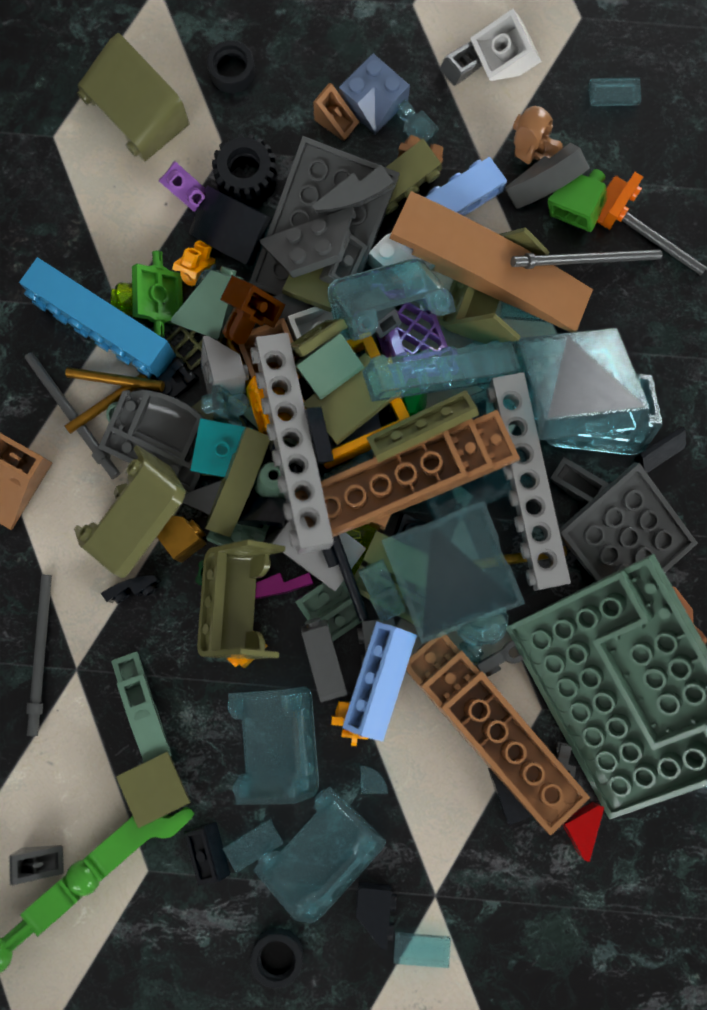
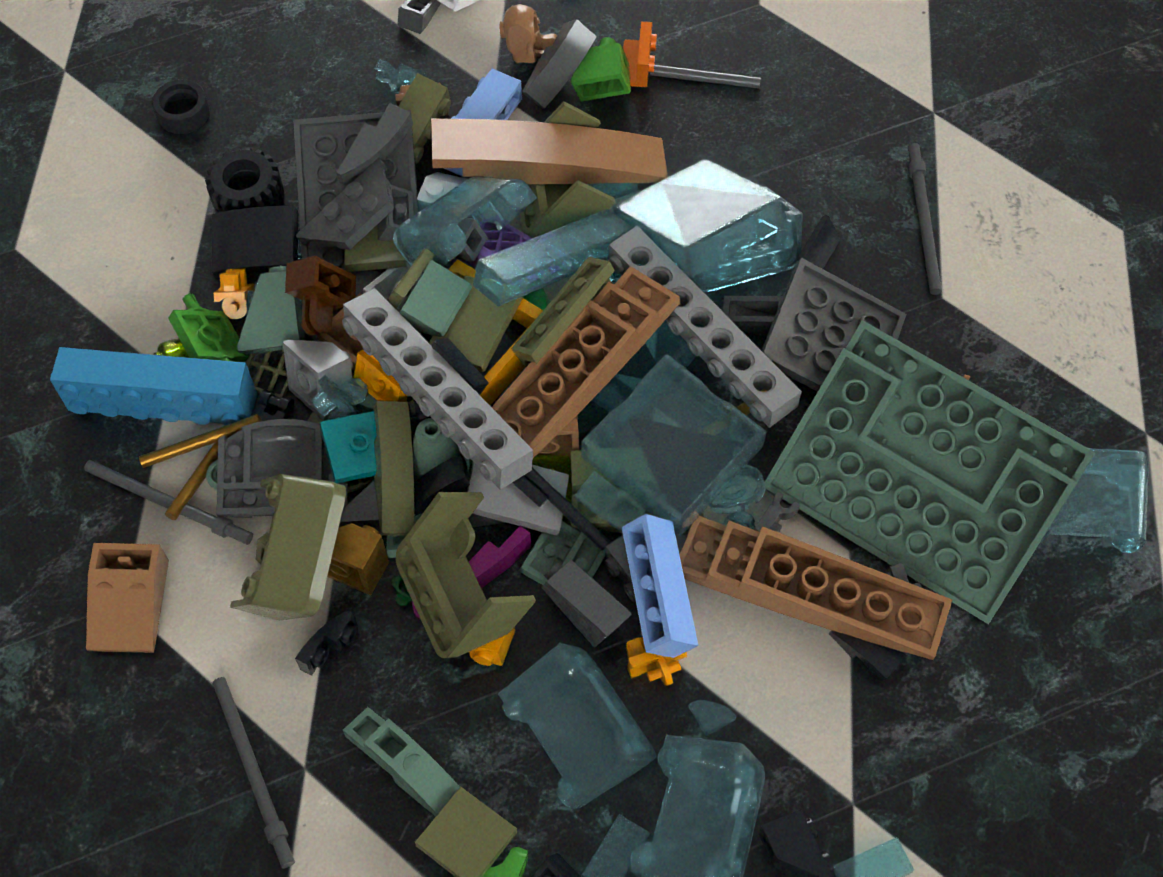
camera: 25 degrees left, 20 degrees down
olive windscreen [77,33,190,161] -> none
medium lavender hips [158,160,206,212] -> none
medium nougat slope [313,83,359,140] -> none
sand blue slope [339,53,410,134] -> none
dark grey bar [510,249,662,269] -> none
red slope [562,802,604,862] -> none

